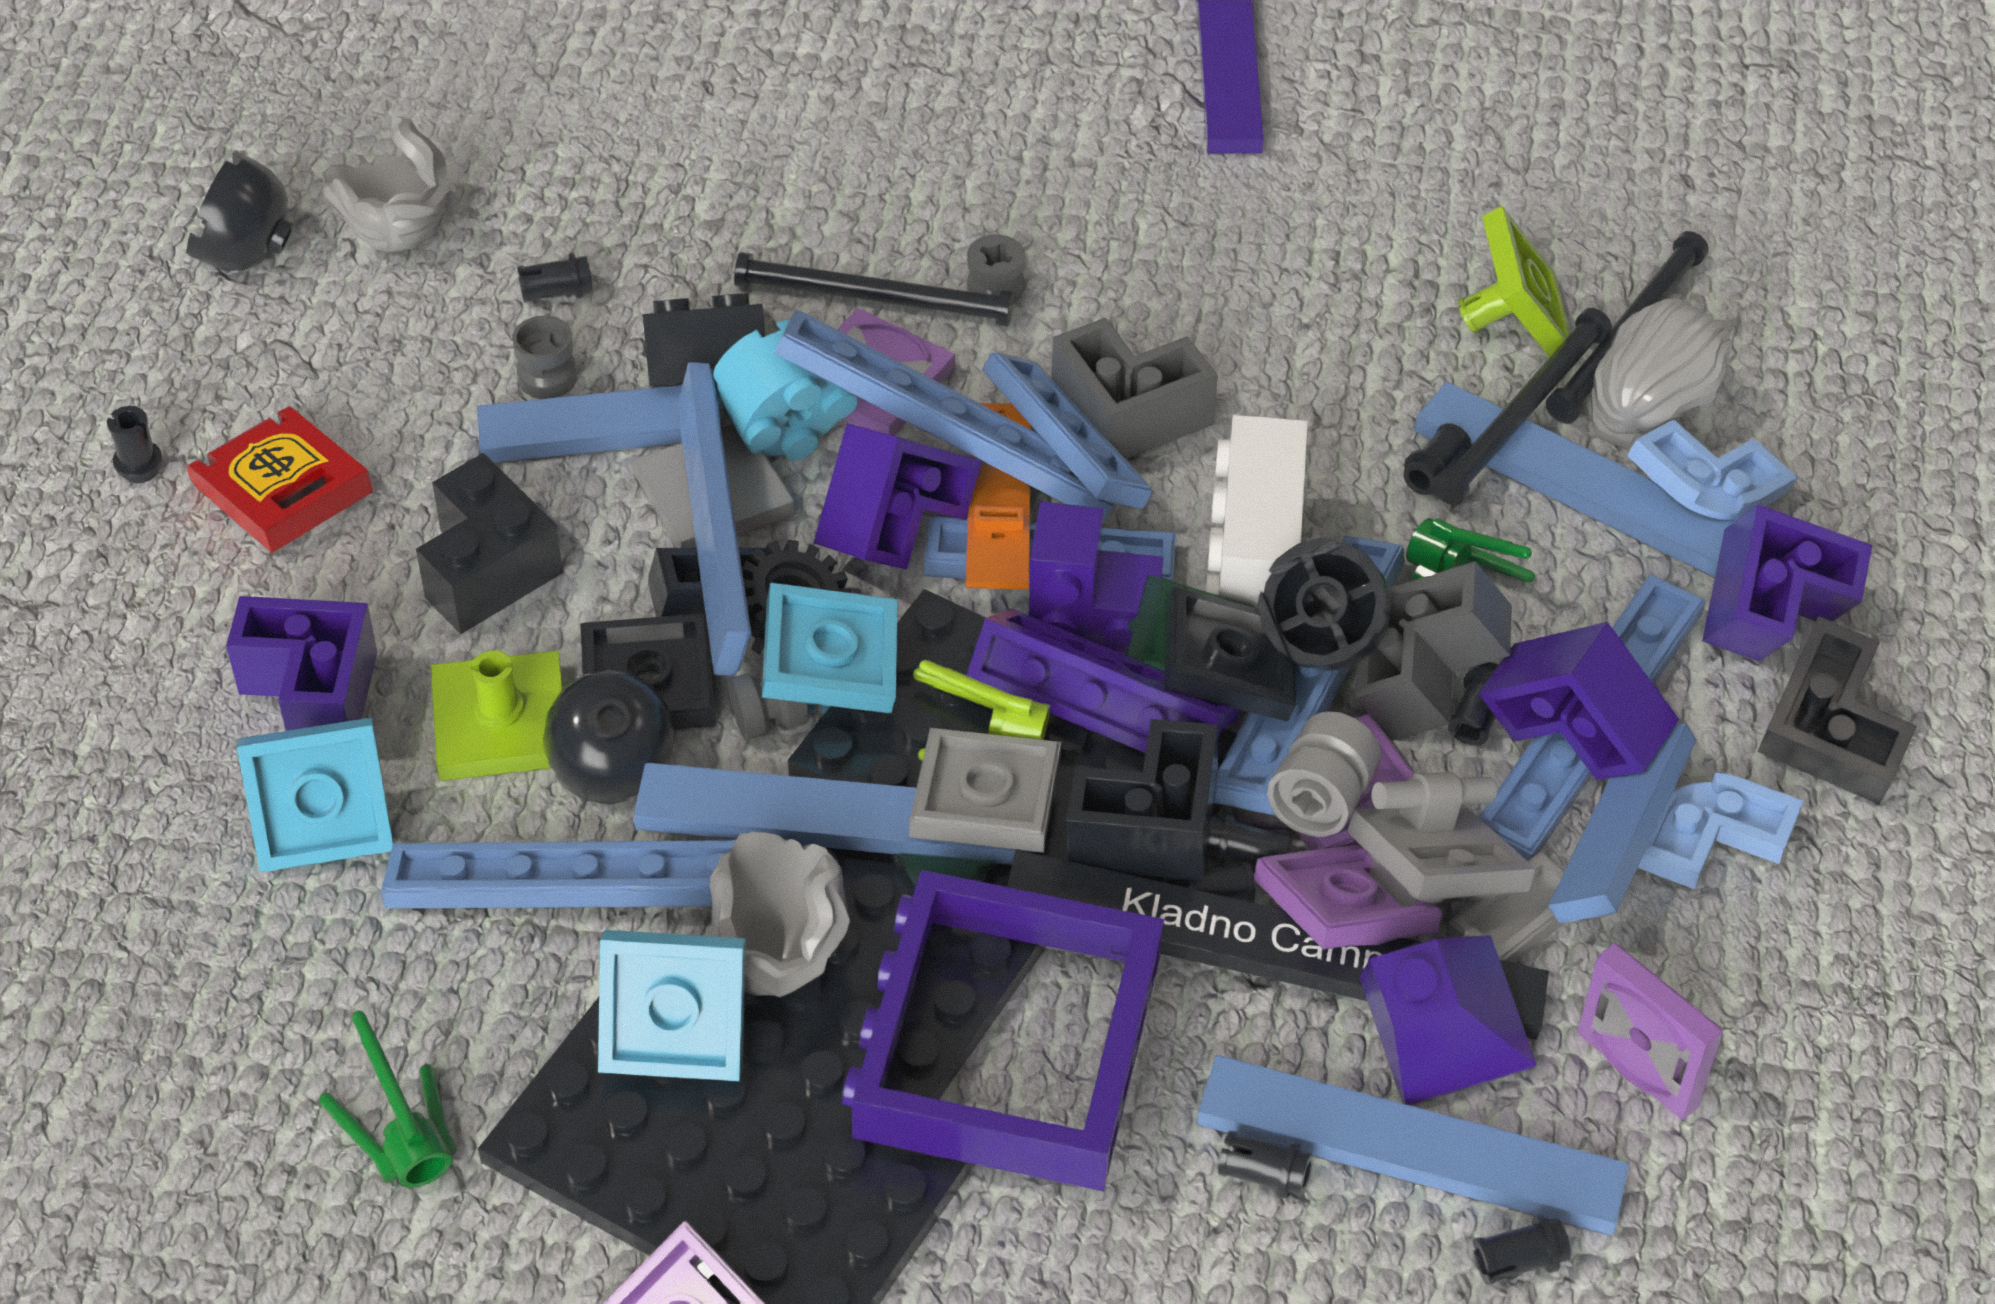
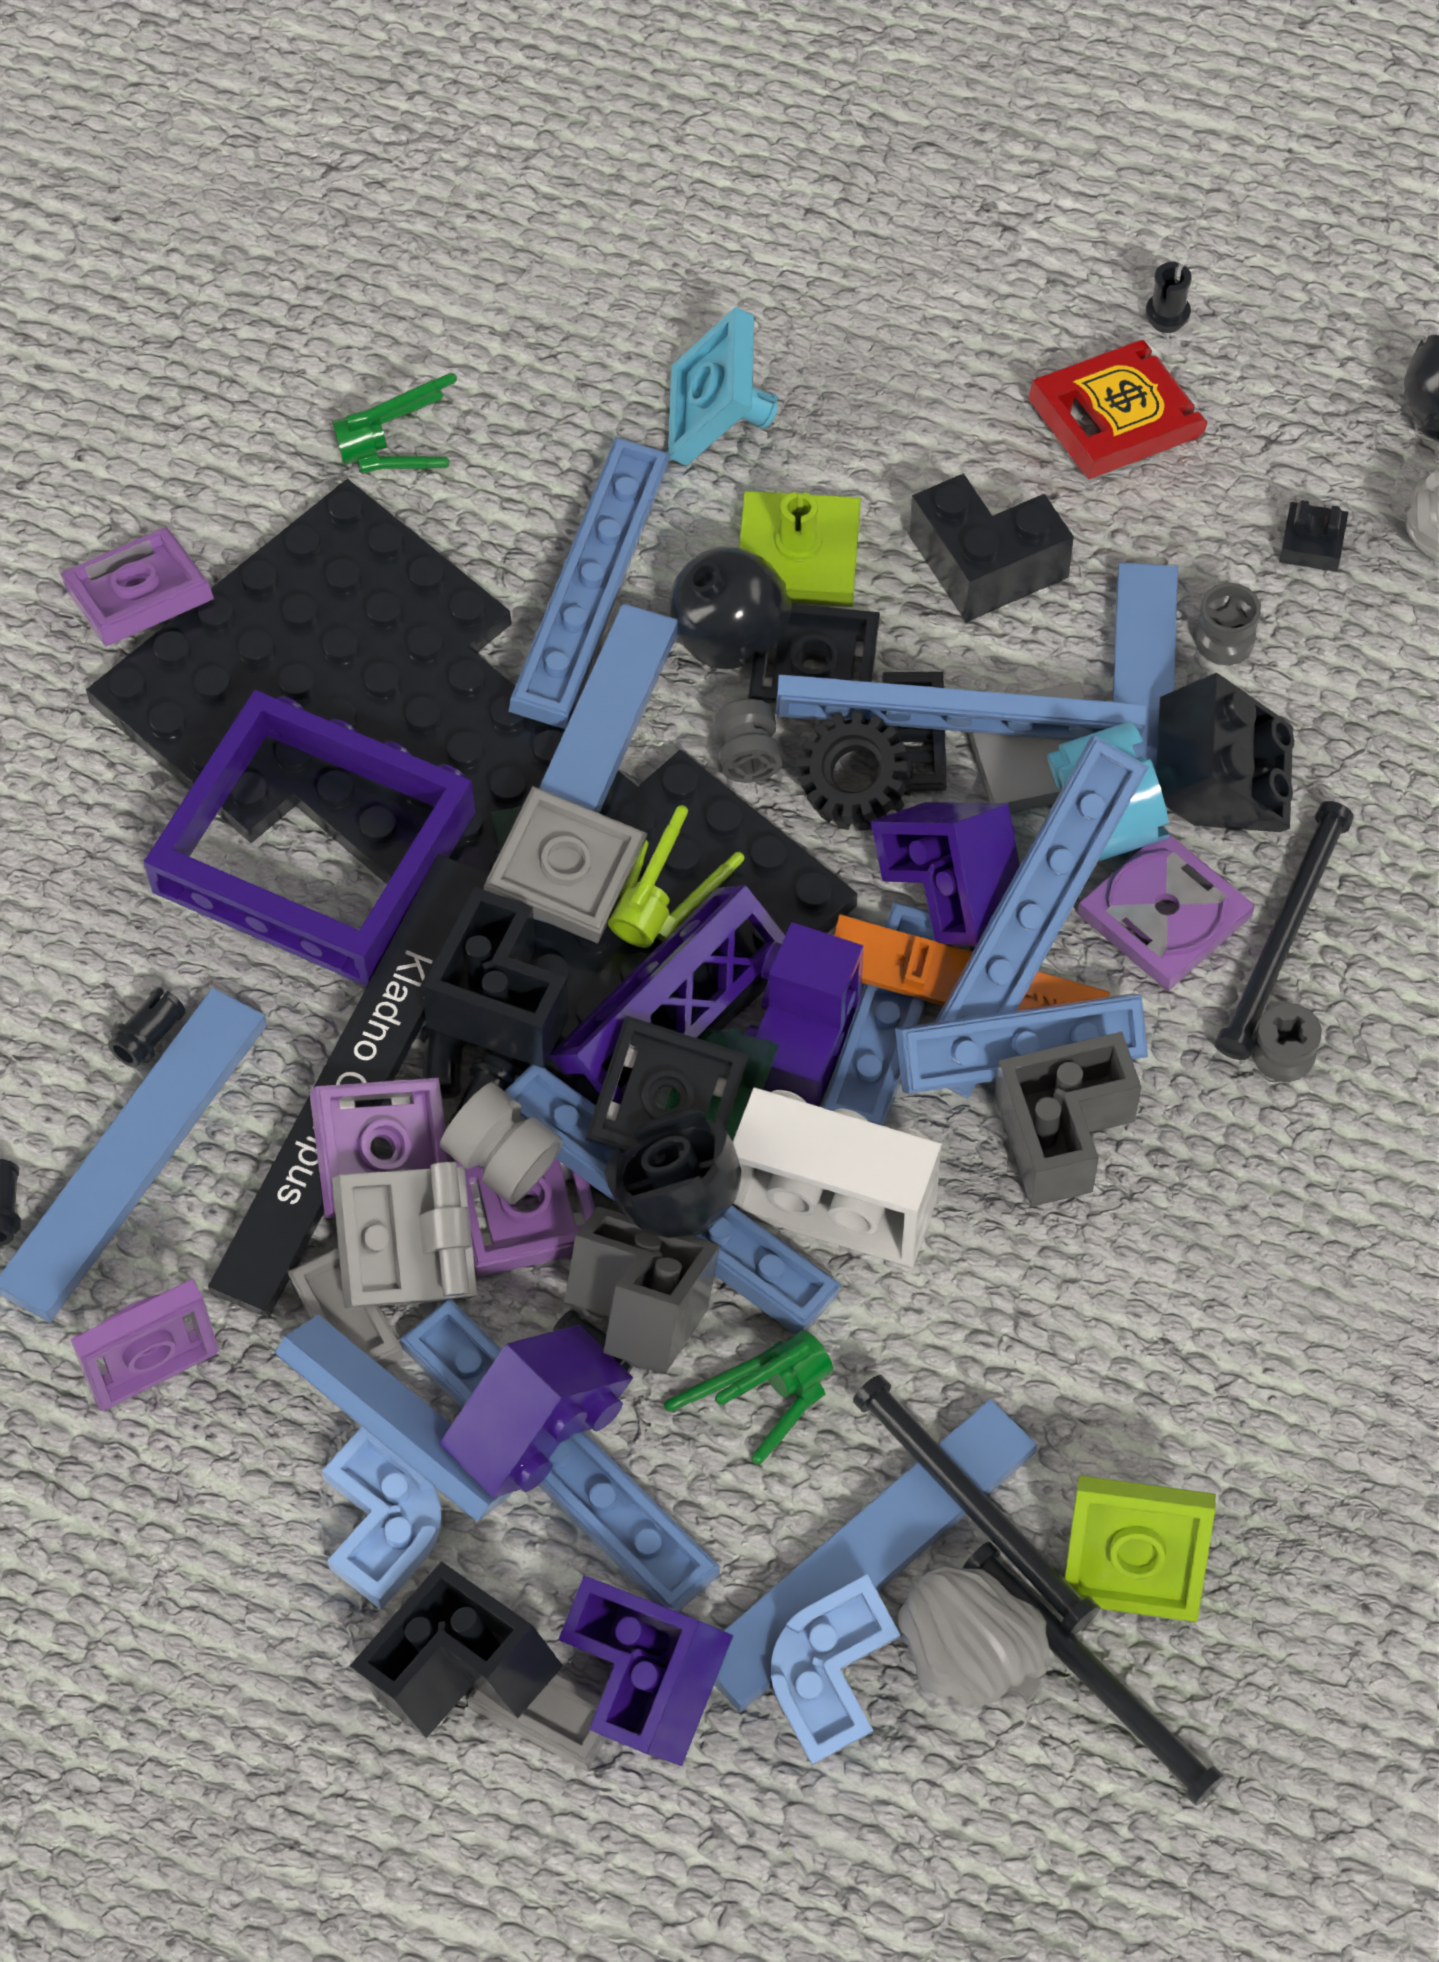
camera: 105 degrees right, 10 degrees up
dark purple brick [226,596,378,731] -> none
black pin [517,252,593,303] -> none
medium azure tile [598,930,746,1081] -> none
light grey hair [710,831,850,997] -> none
medium azure tile [762,583,898,714] -> none
dark purple slope [1359,935,1537,1106] -> none
black pin [1403,423,1472,495] -> none
none -> black tile [1279,500,1349,572]

